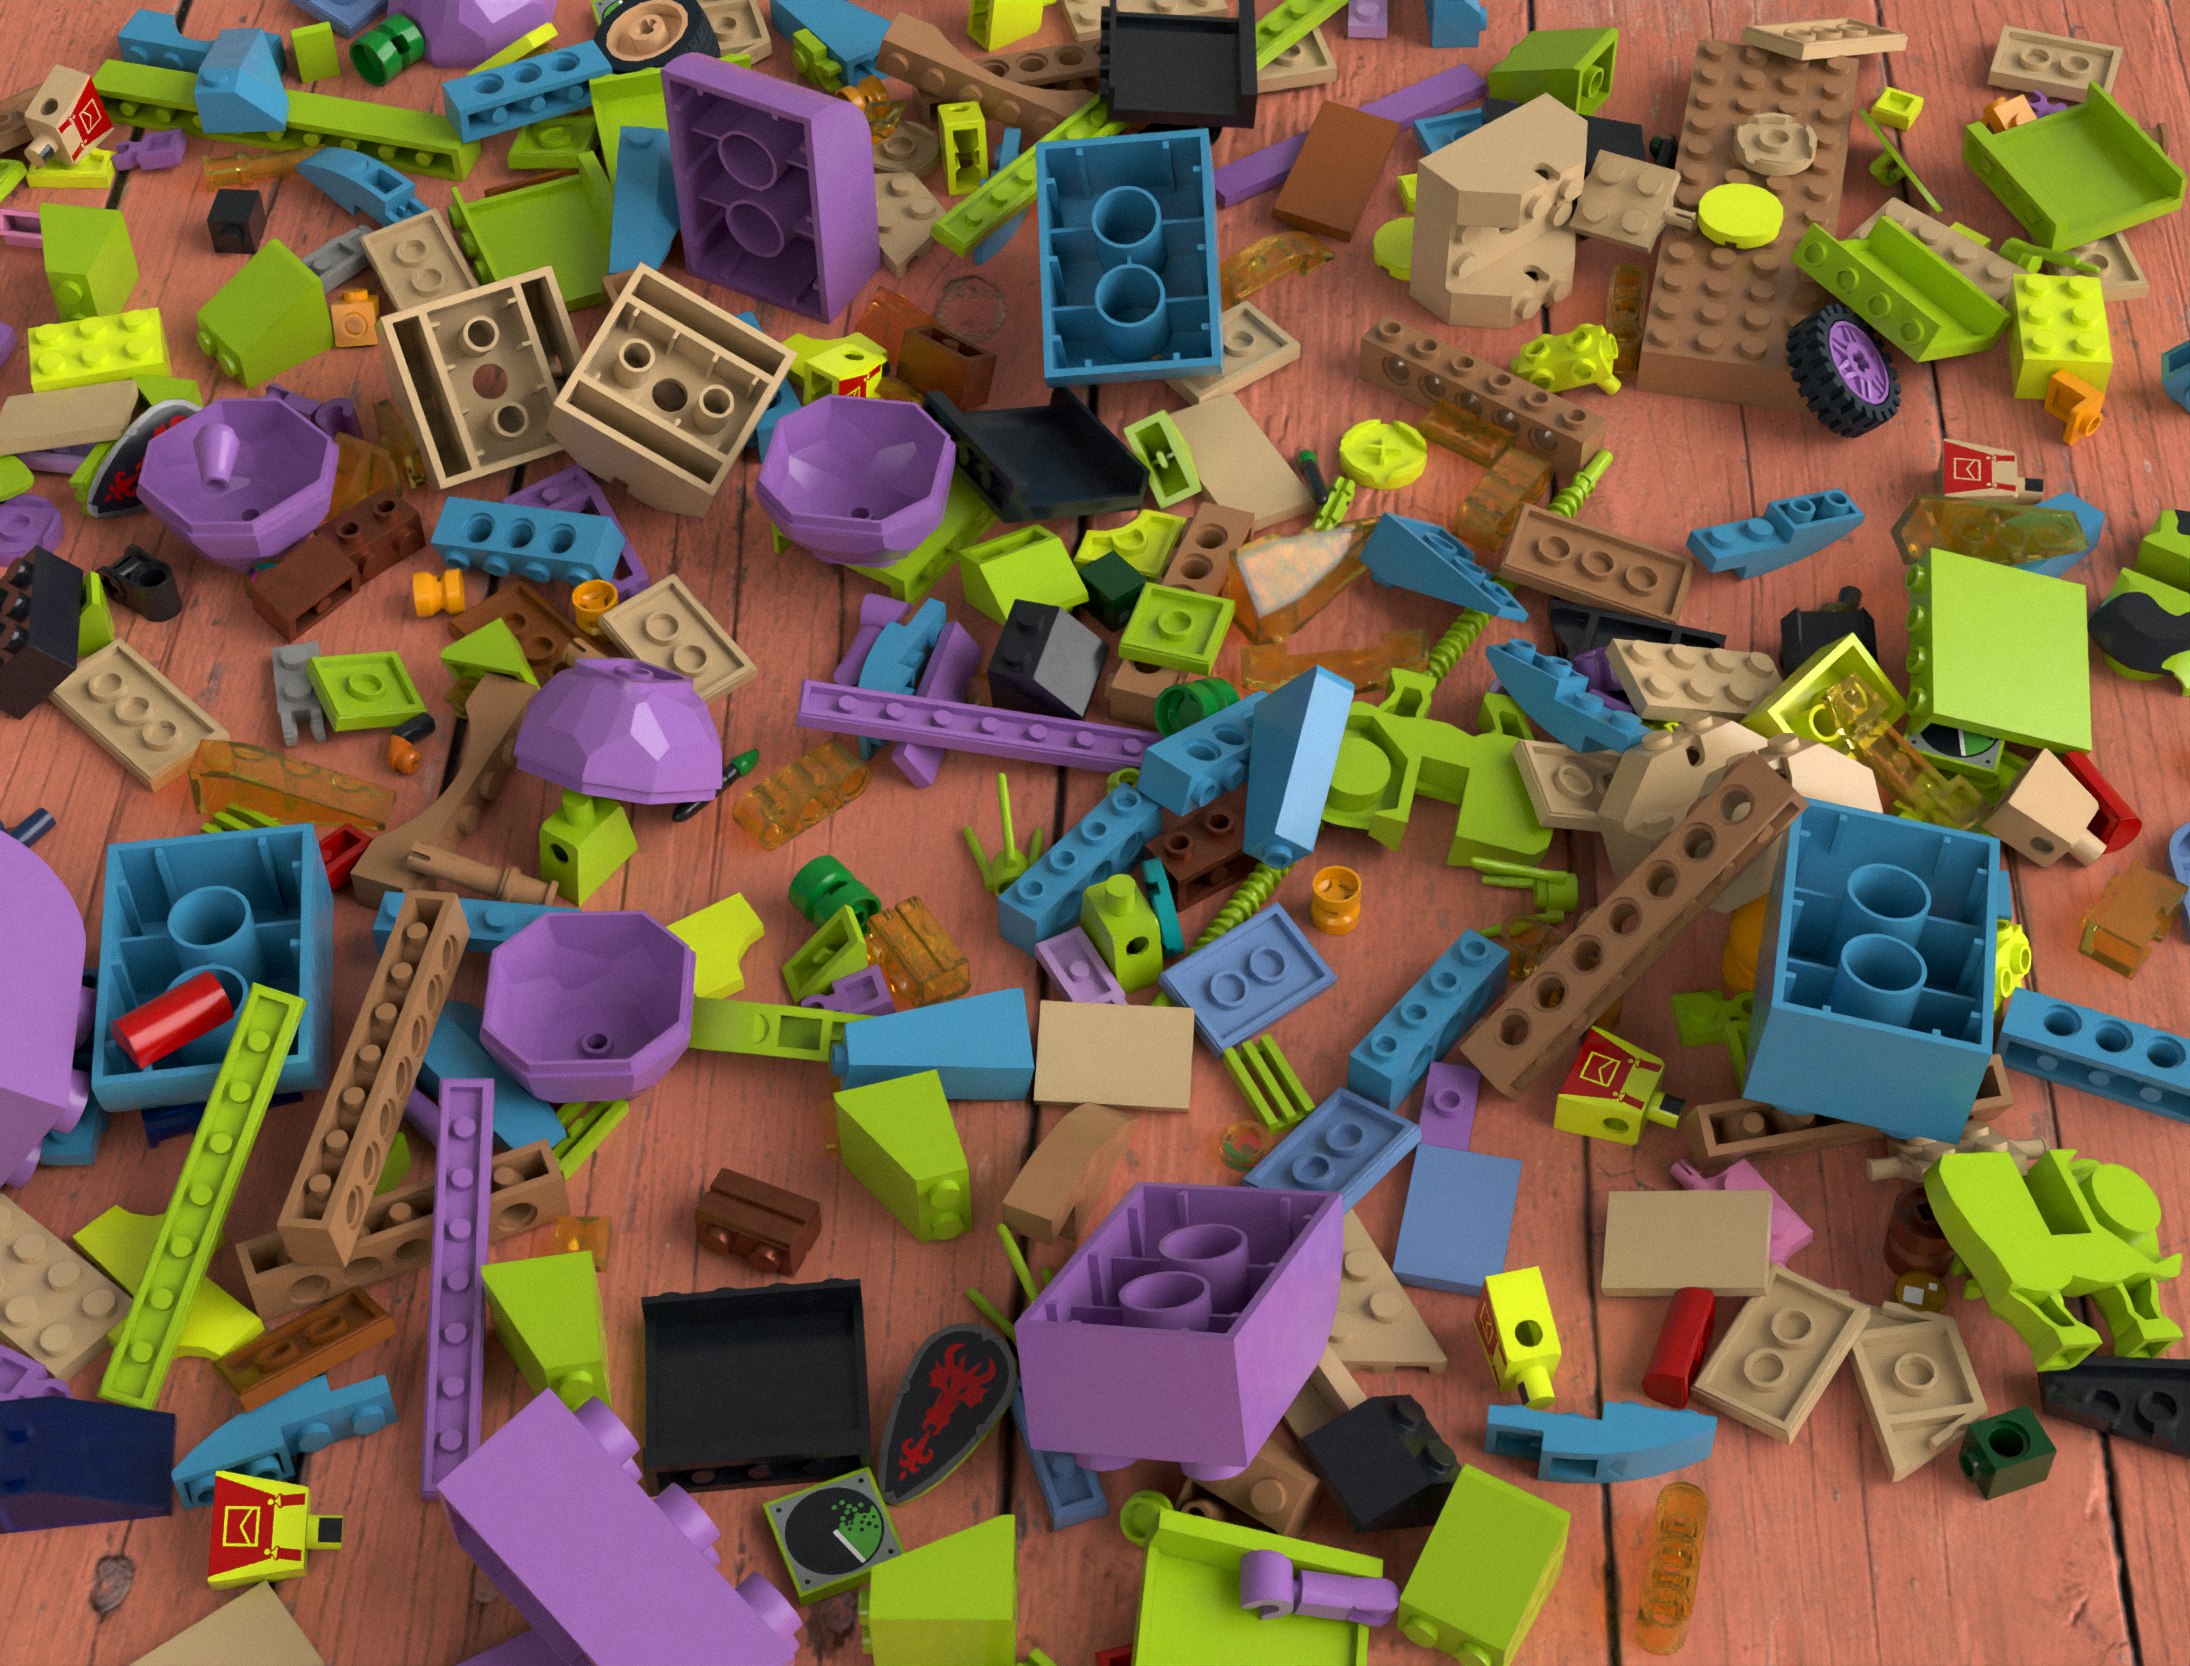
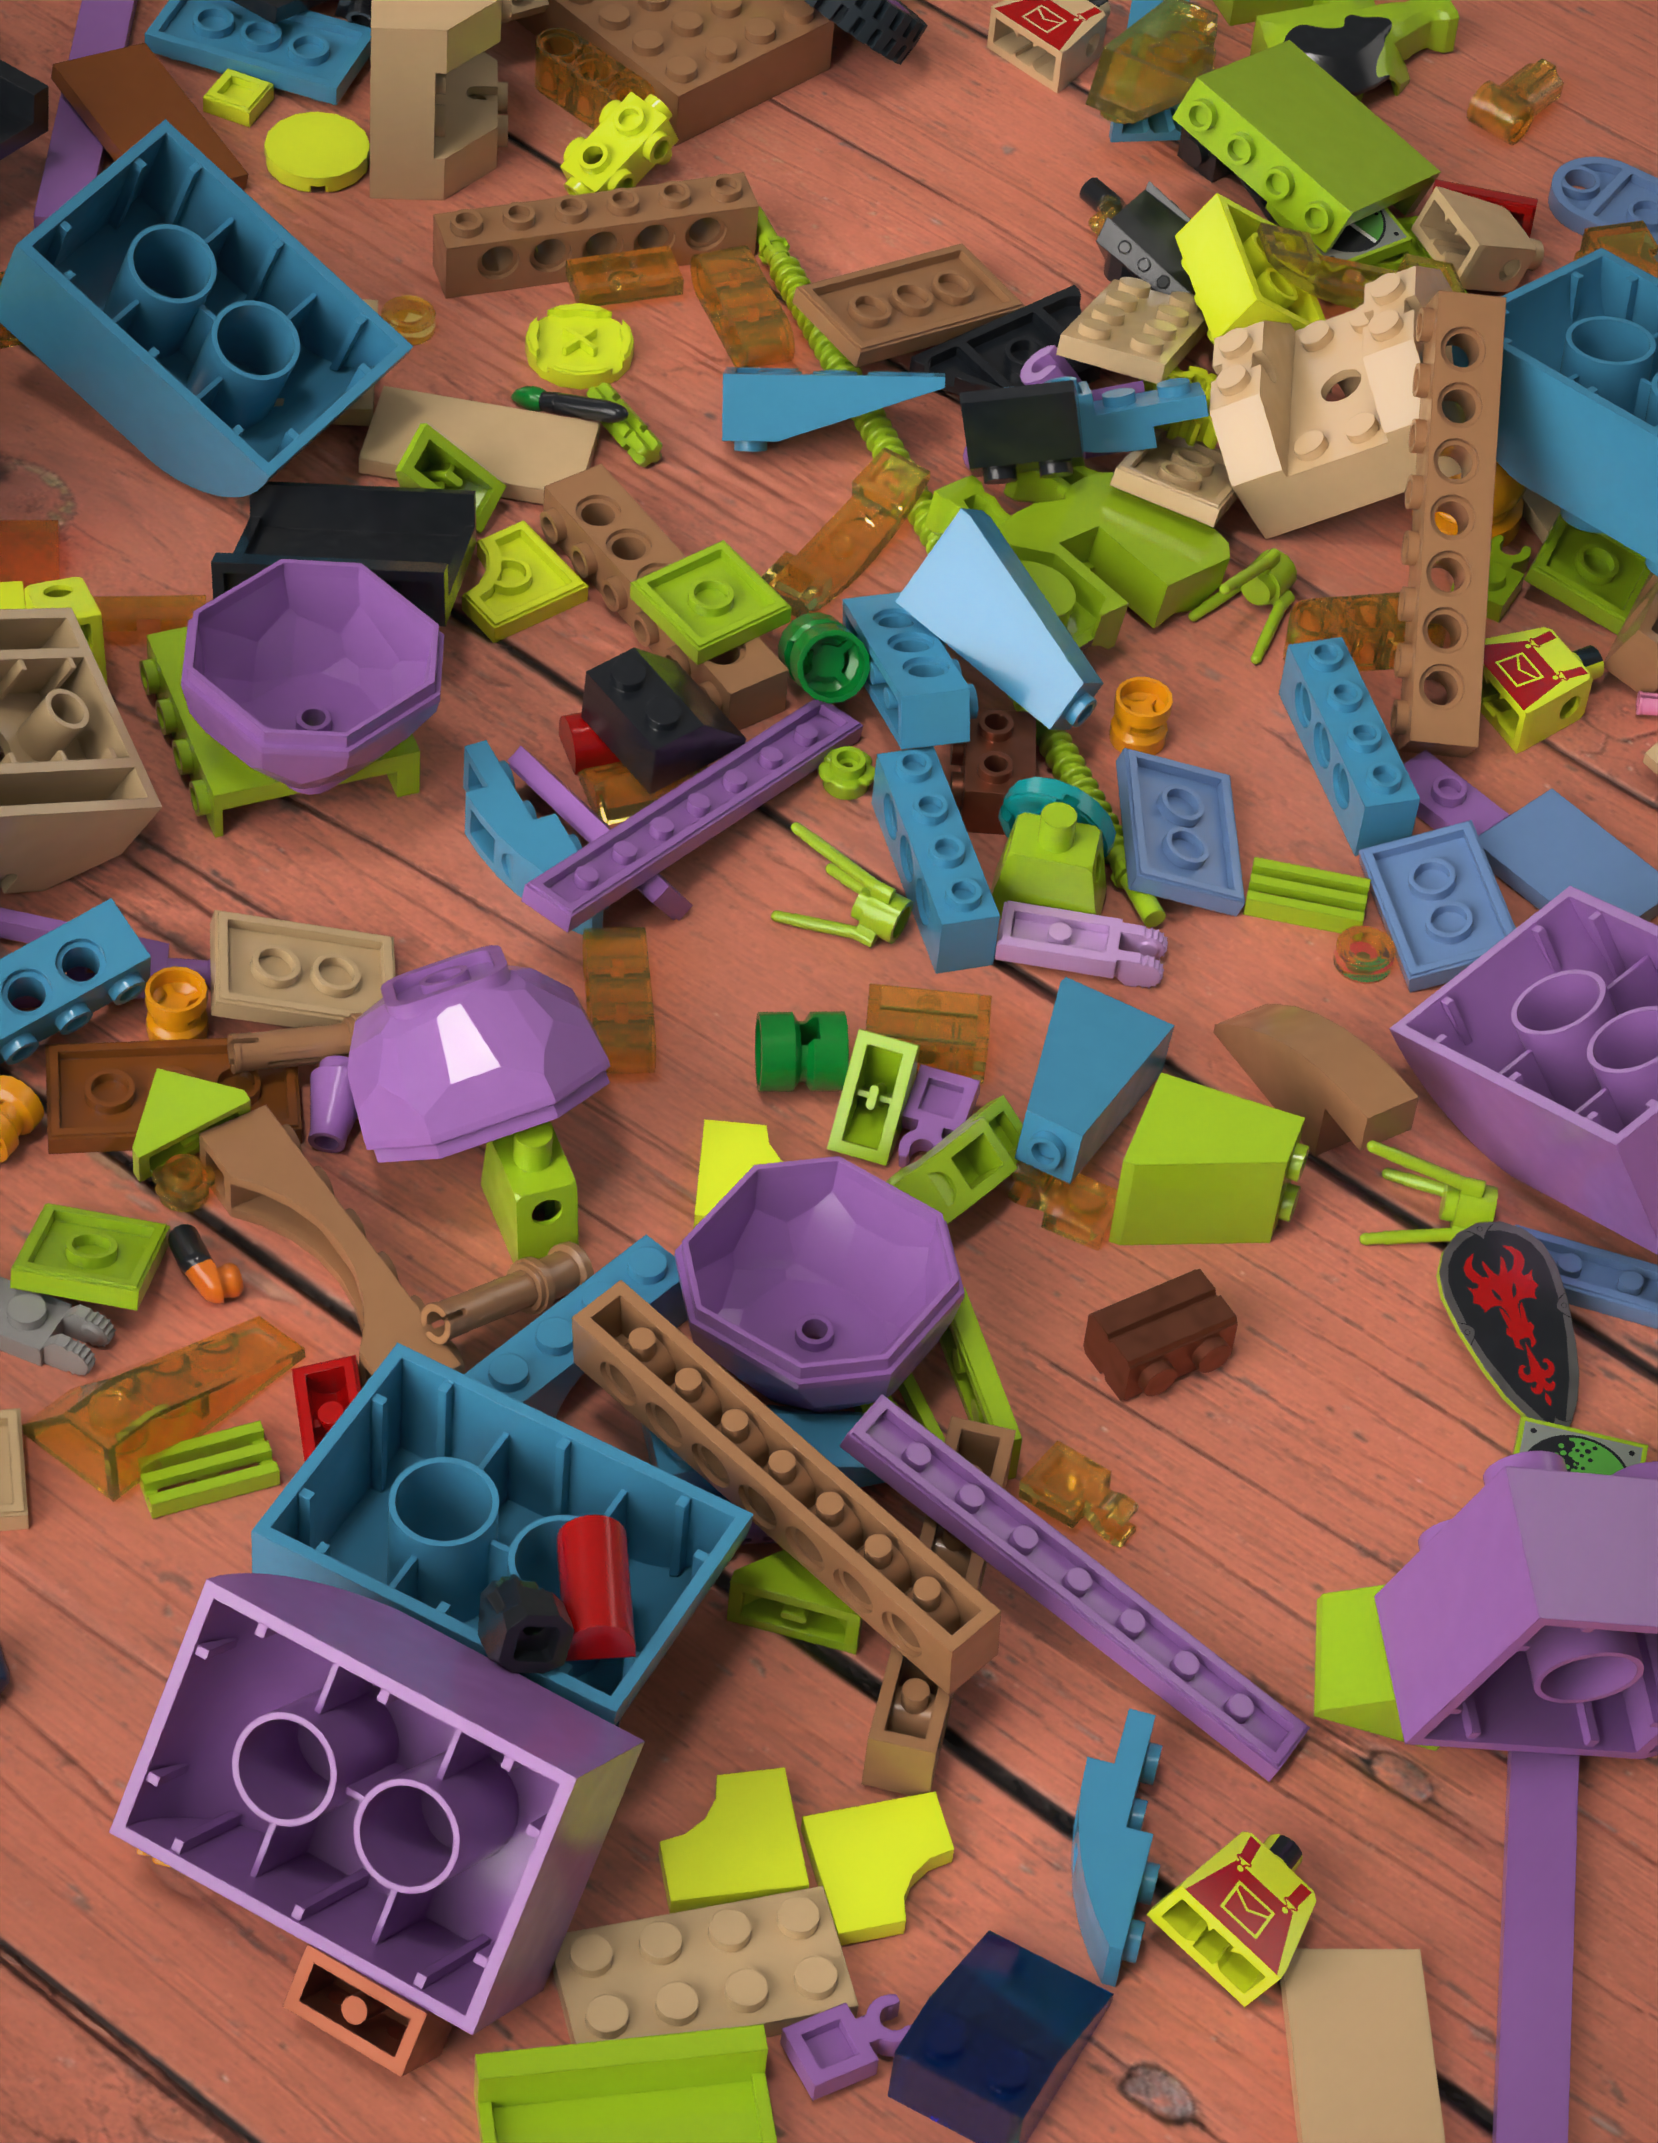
camera: 60 degrees left, 0 degrees up
lime tile [96,982,307,1414] -> none
dark orange tile [211,1286,398,1413] -> none
lime slope [481,1250,613,1413] -> none
black panel [641,1278,873,1497] -> none
medium lavender piece [833,592,913,687] -> none
copper brick [895,324,997,412] -> none
lime slope [957,524,1089,626] -> none
tan tile [1034,1000,1195,1113] -> none
dark green brick [1077,550,1148,633] -> none
clear yellow wedge [1228,516,1382,651] -> none
dark azure slope [1686,488,1865,580] -> none
none -> clear yellow tile [381,295,436,346]
none -> black rock [478,1574,575,1674]
none -> lime tile [939,1287,1022,1479]
none -> black slope [959,380,1085,485]

